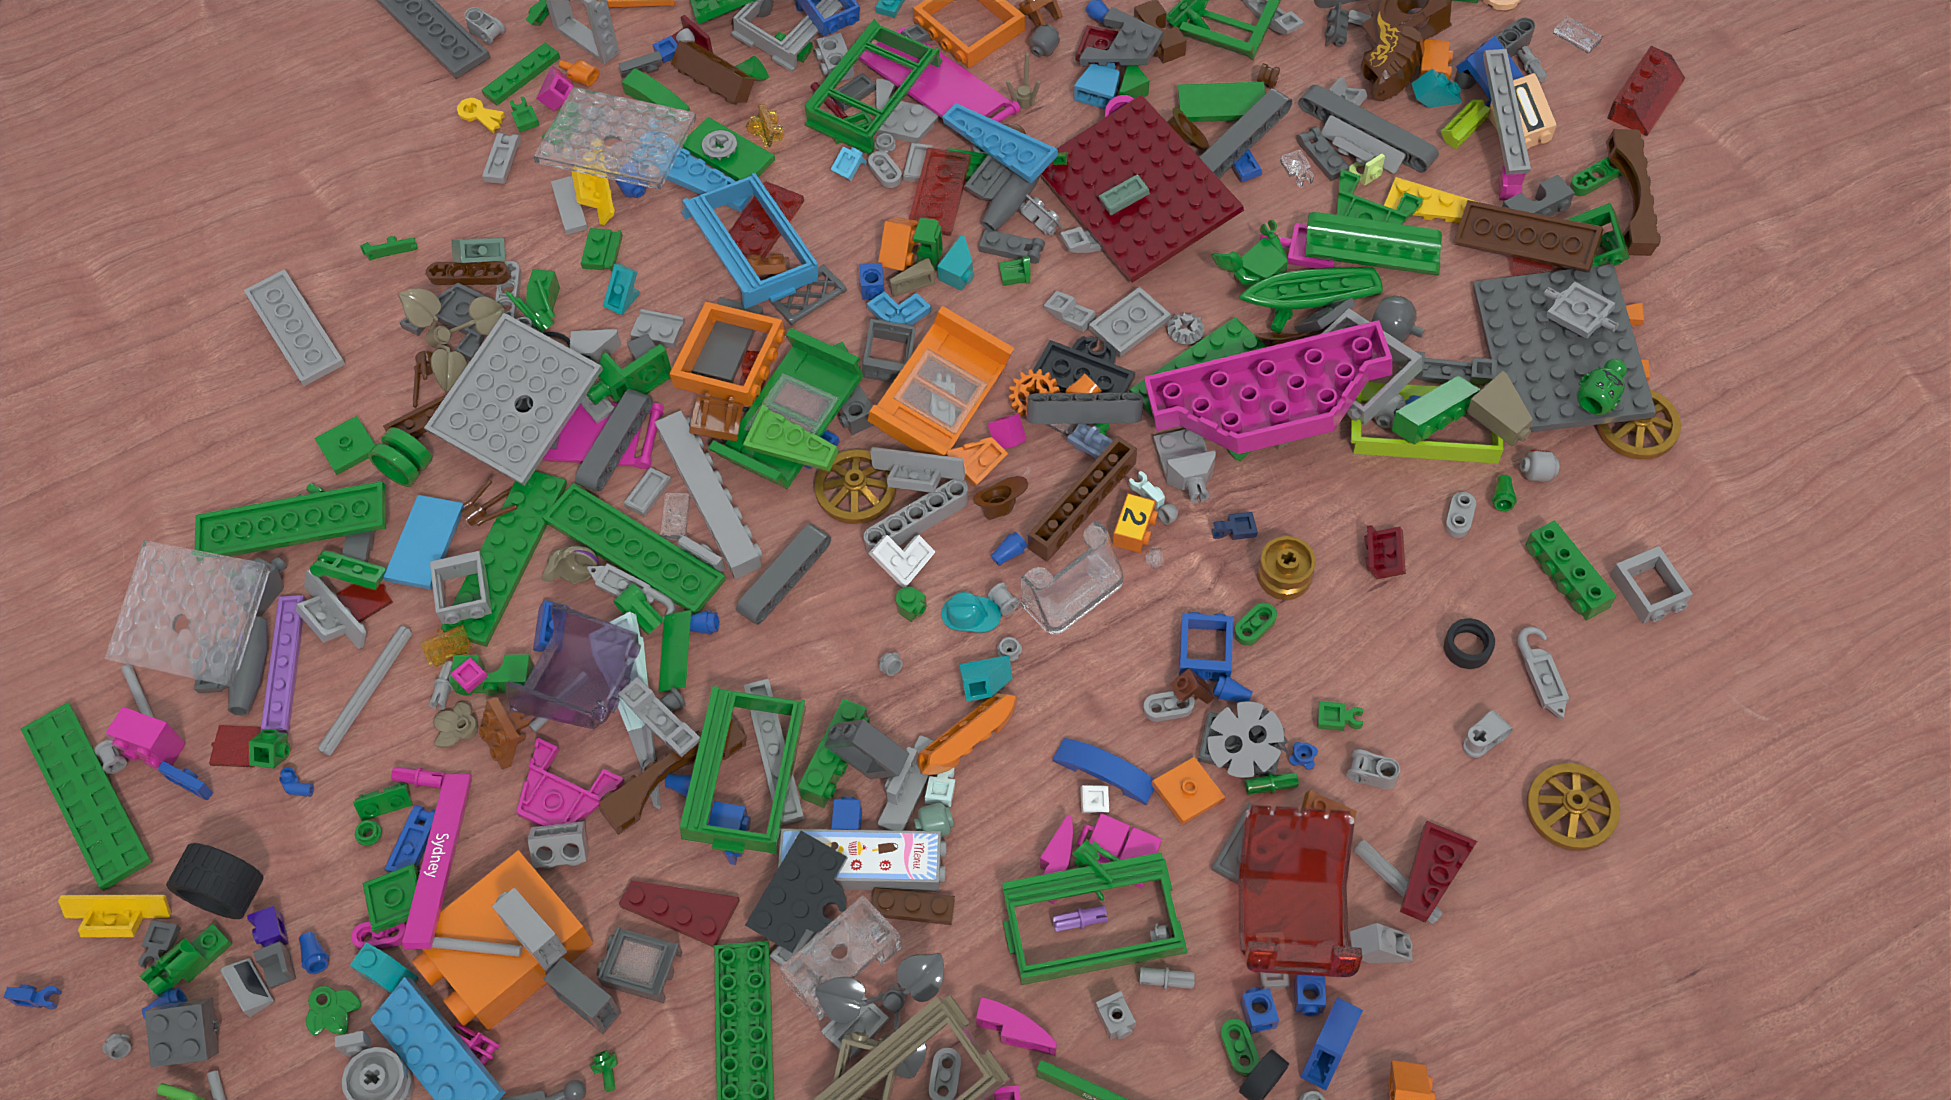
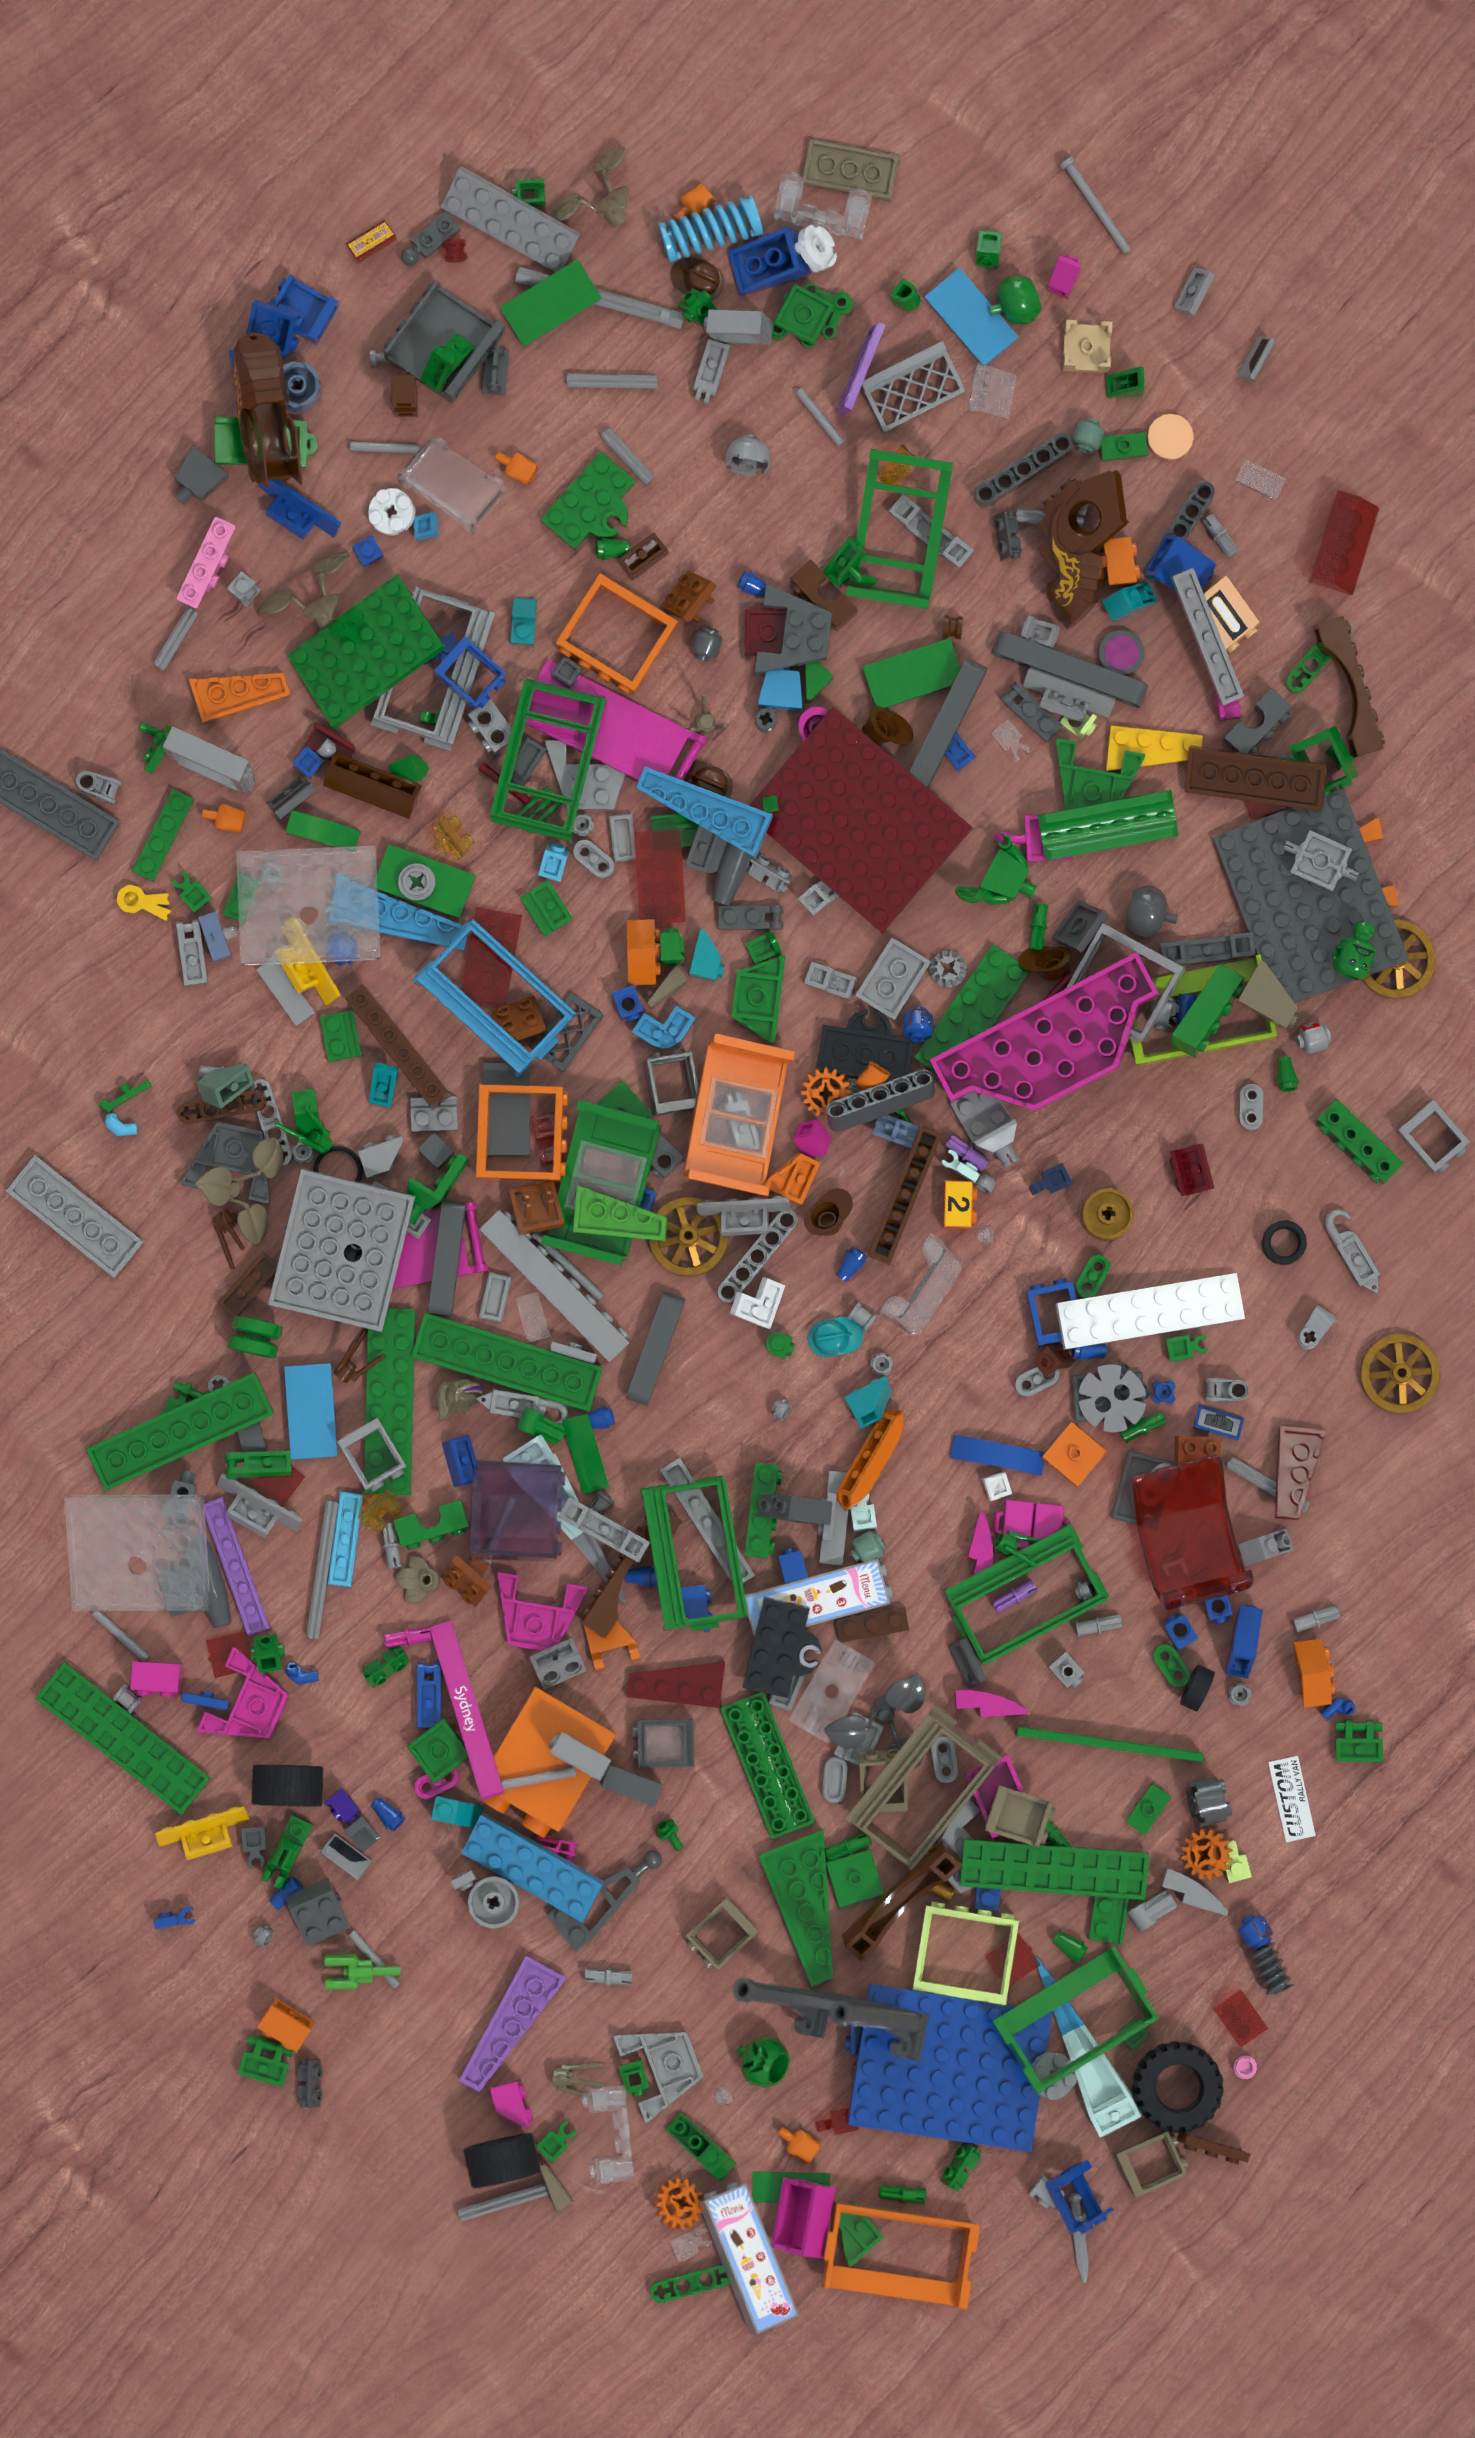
camera: 25 degrees left, 25 degrees up
green plate [306,986,362,1036] -> none
green plate [314,416,375,475] -> none
green plate [355,820,382,846] -> none
dark pink tile [451,658,488,693] -> none
dark pink slope [536,66,574,111] -> none
sand green plate [1099,174,1150,215] -> none
green piece [1239,267,1383,309] -> none
lime piece [1441,100,1491,150] -> none
none -> medium azure arm [105,1113,138,1136]
none -> dark pink wing [197,1647,289,1738]
none -> sand blue piece [198,911,240,964]
none -> medium azure tile [328,1491,364,1587]
none -> reddish brown brick [345,984,451,1110]
none -> green plate [520,880,573,937]
none -> light grey bar [532,1232,604,1301]
none -> orange flag [580,1609,641,1671]
none -> green wing [731,955,786,1045]
none -> dark grey bush [755,709,776,733]
none -> light grey tile [822,1756,848,1803]
none -> blue head [903,1007,933,1043]
none -> medium lavender axle [945,1135,990,1172]
none -> dark grey tile [949,1637,987,1688]
none -> white plate [1056,1273,1245,1350]
none -> tile [1098,630,1144,675]
none -> slope [1193,1405,1244,1441]
none -> light grey axle [1293,1605,1340,1633]

